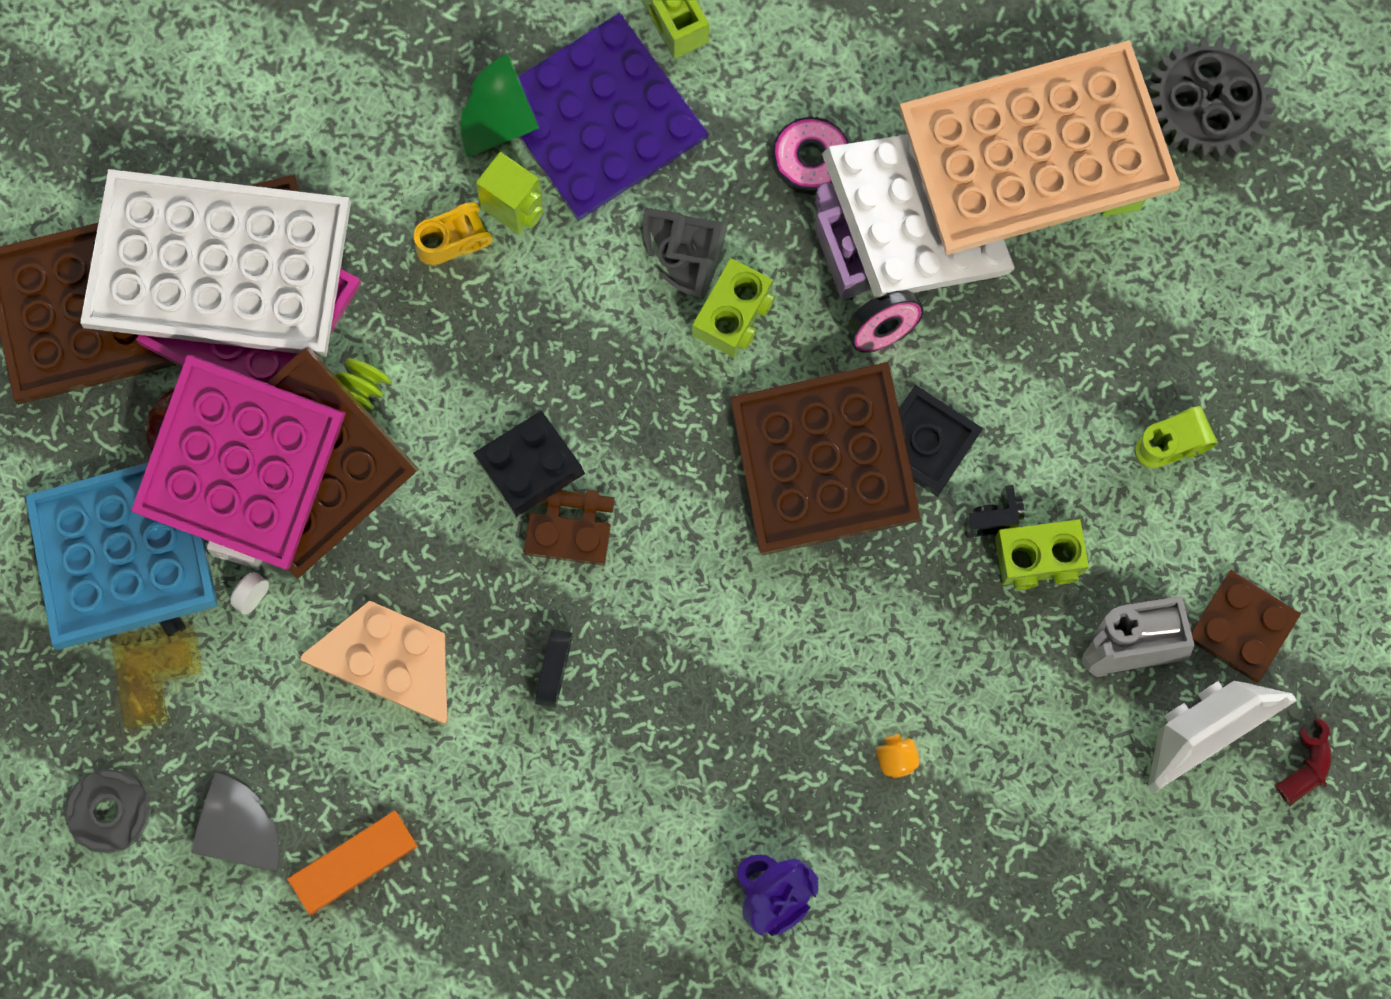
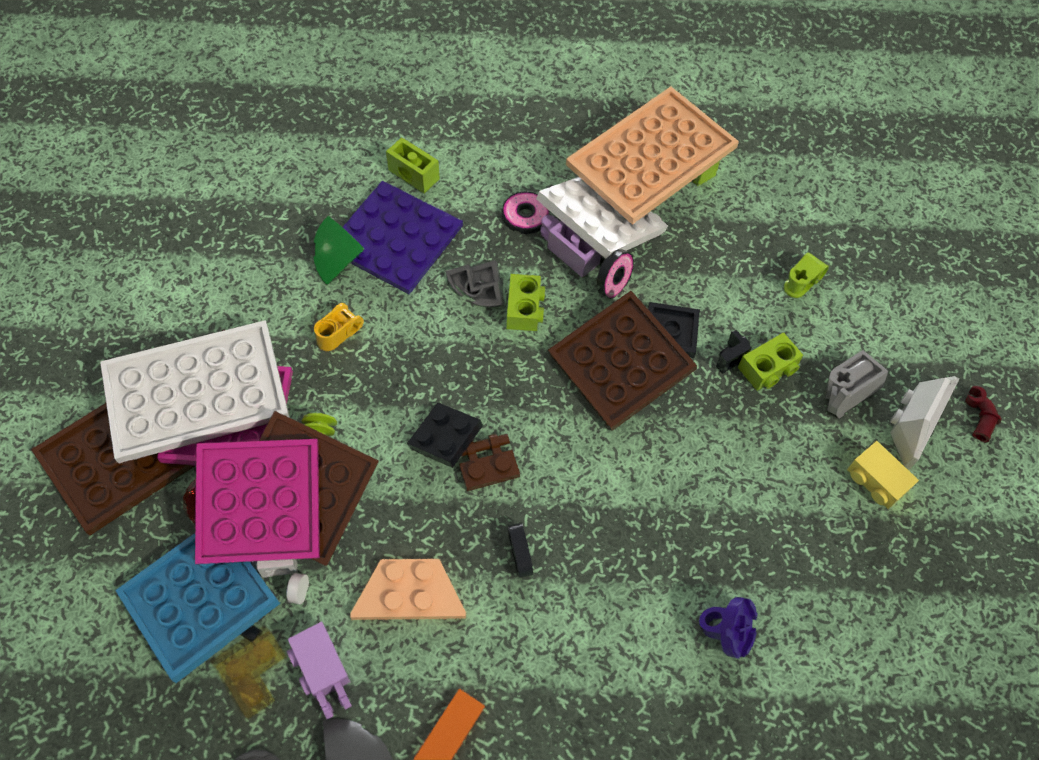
camera: 25 degrees left, 15 degrees down
lime brick [476,152,544,235] -> none
light orange piece [876,734,920,778] -> none
dark grey gear [1148,37,1276,162] -> none
reddish brown plate [1191,570,1301,683] -> none
none -> lavender hinge [287,622,351,719]
none -> light yellow brick [847,441,919,509]

